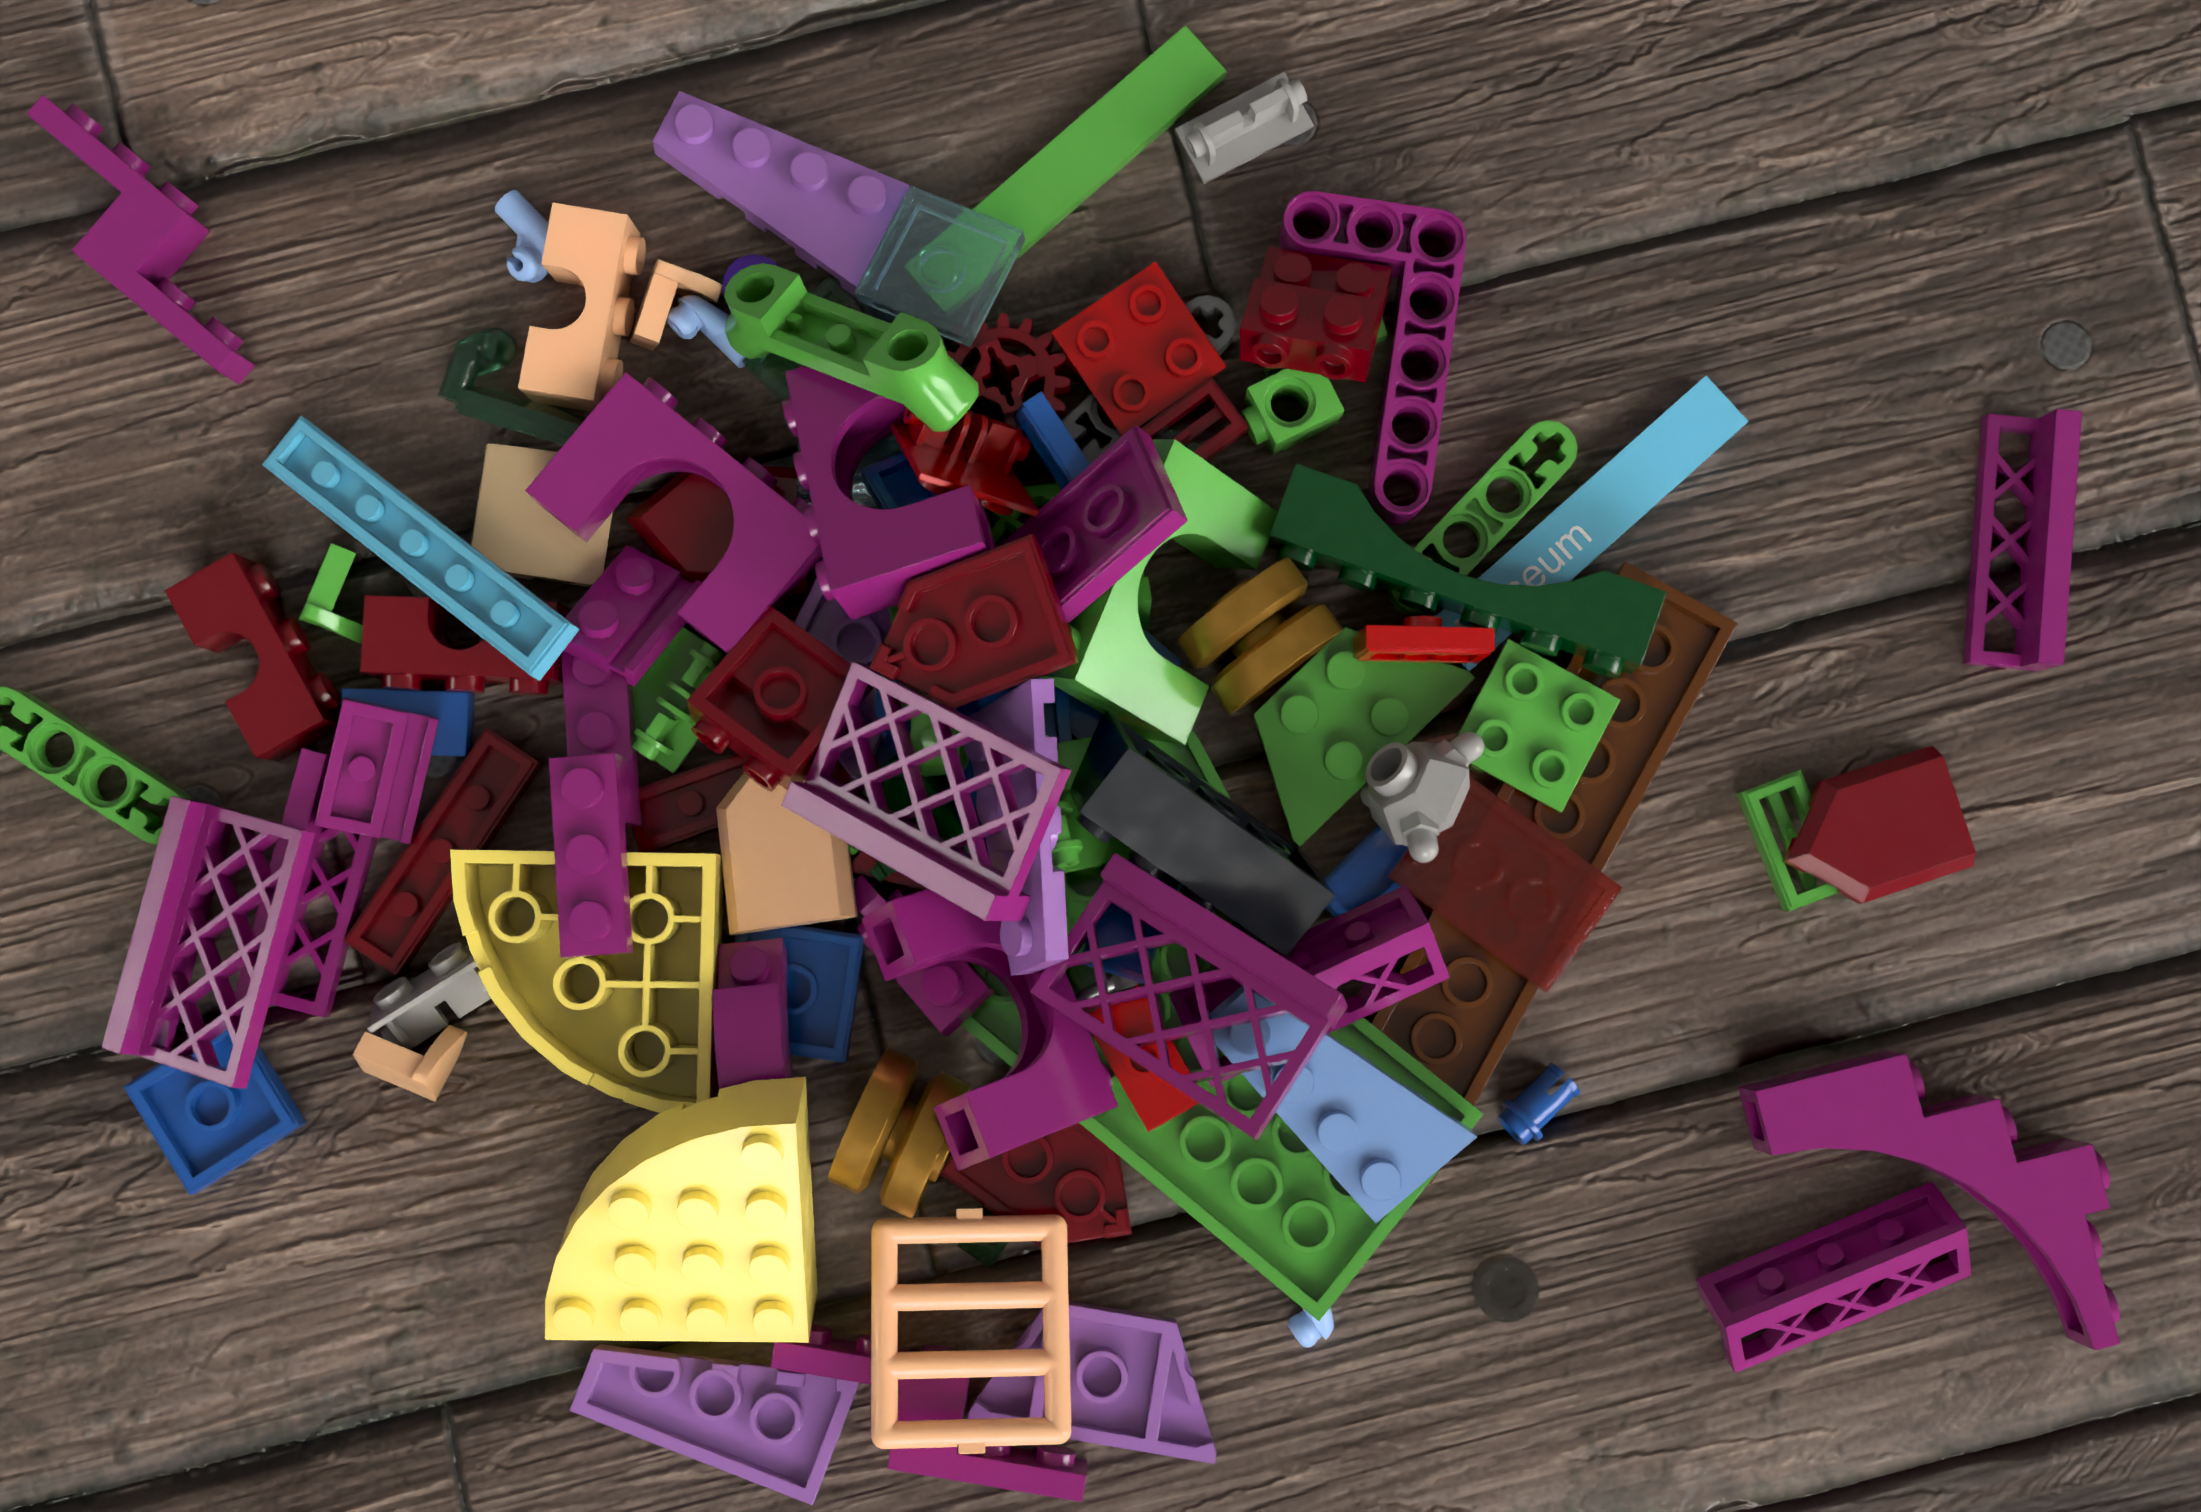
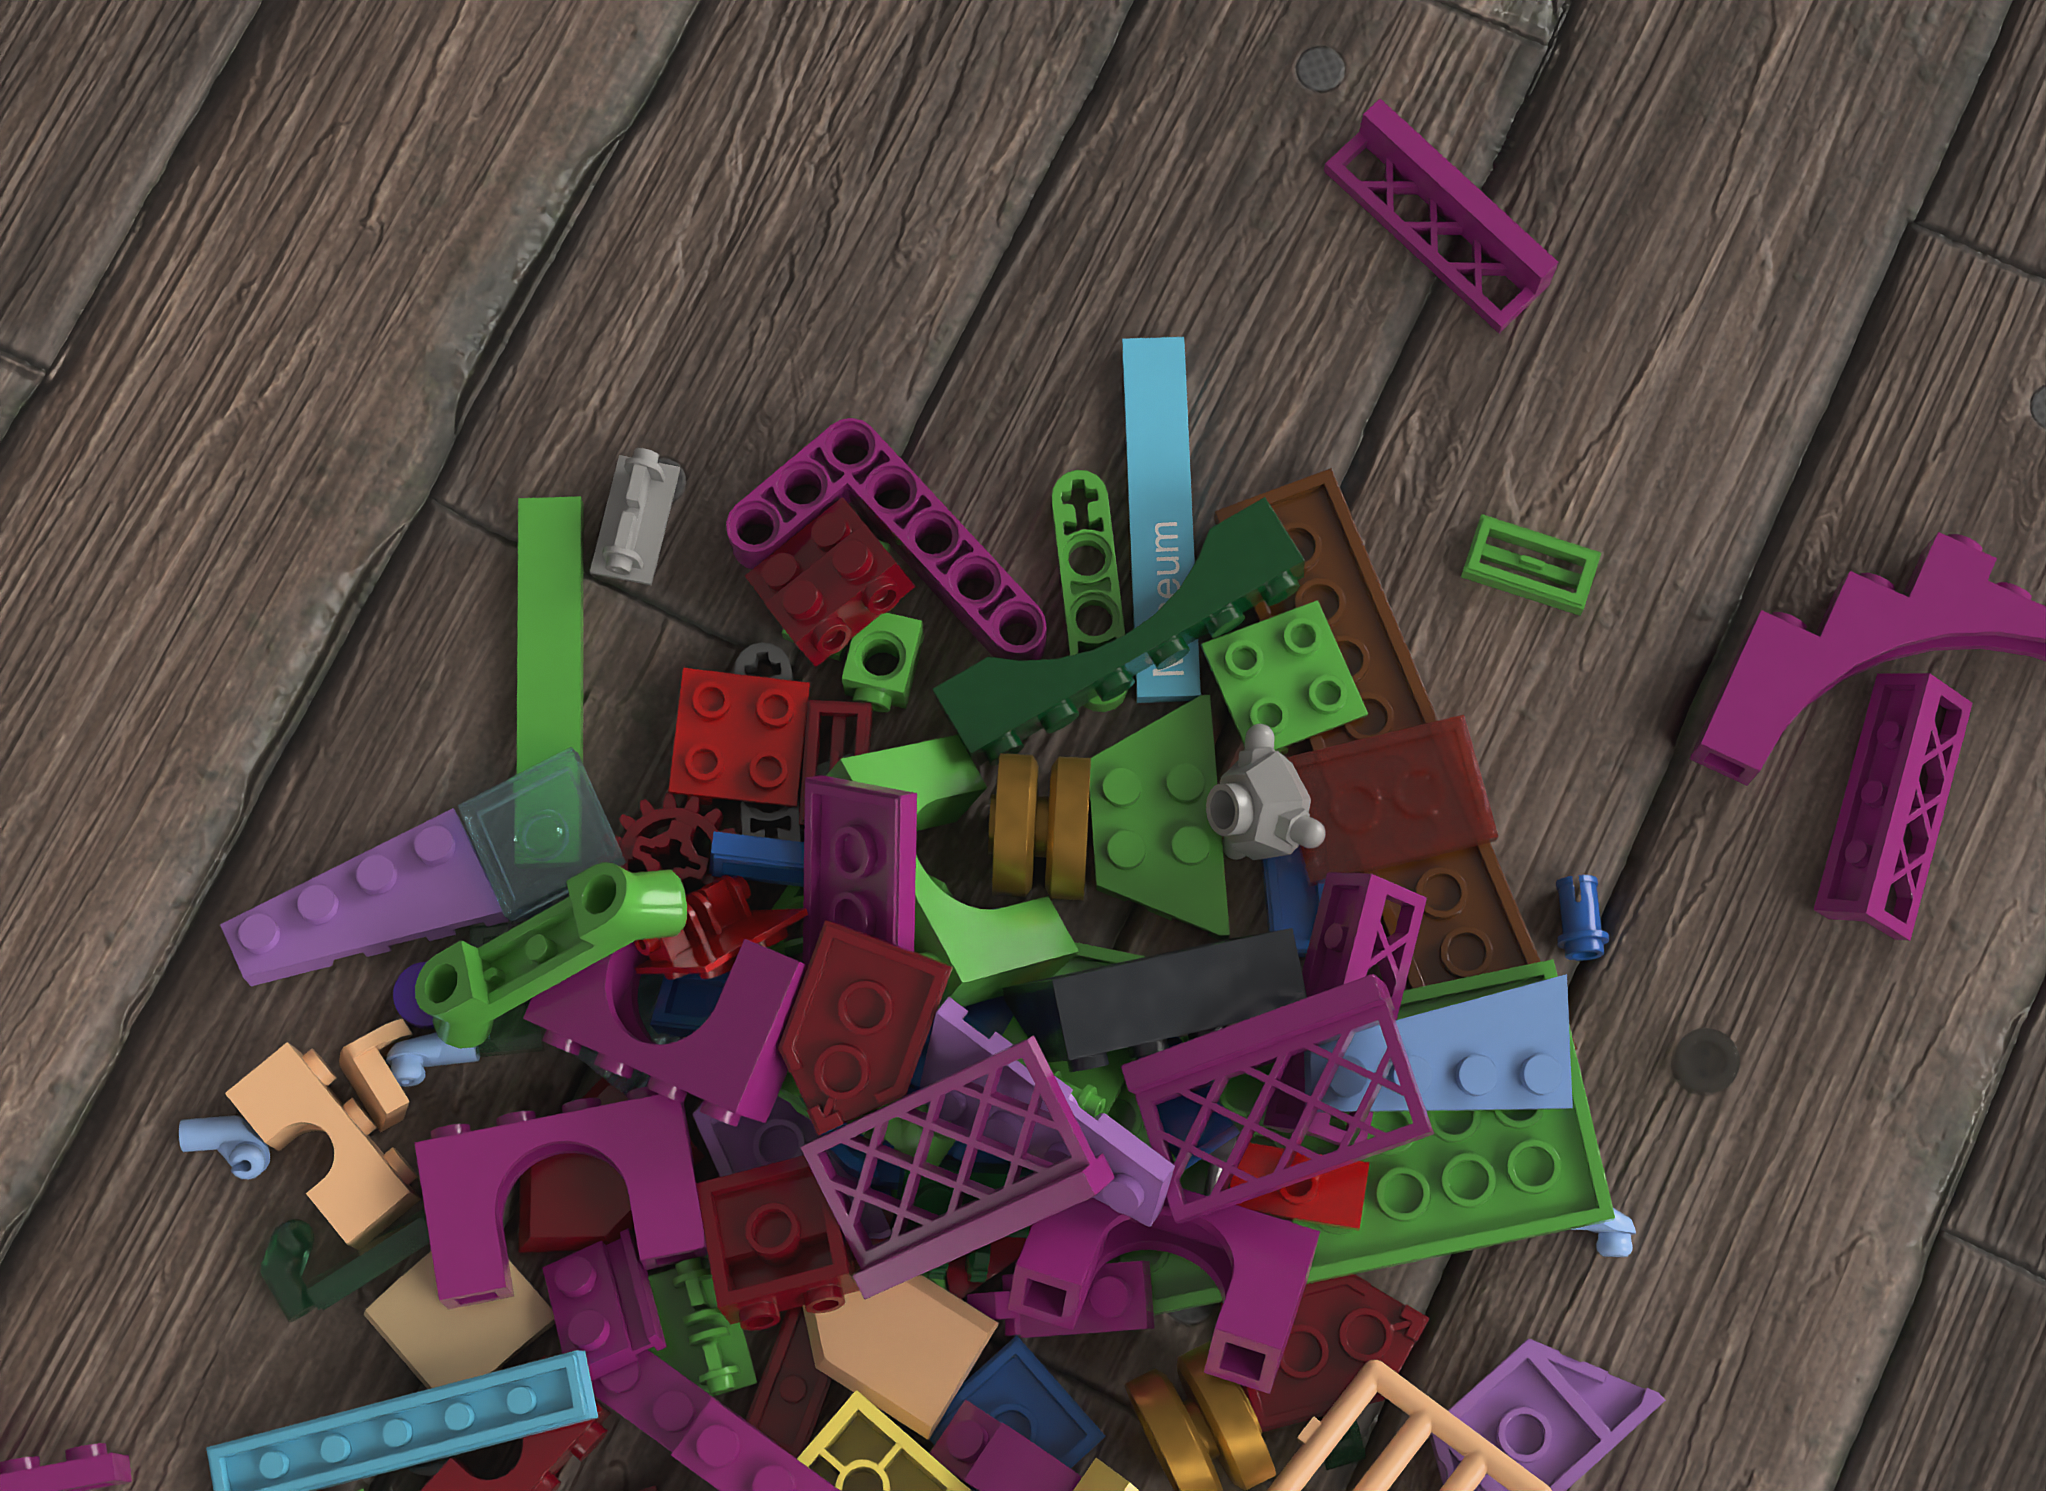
camera: 50 degrees left, 10 degrees down
red plate [1353,616,1495,664] -> none
dark red tile [1782,745,1976,904] -> none

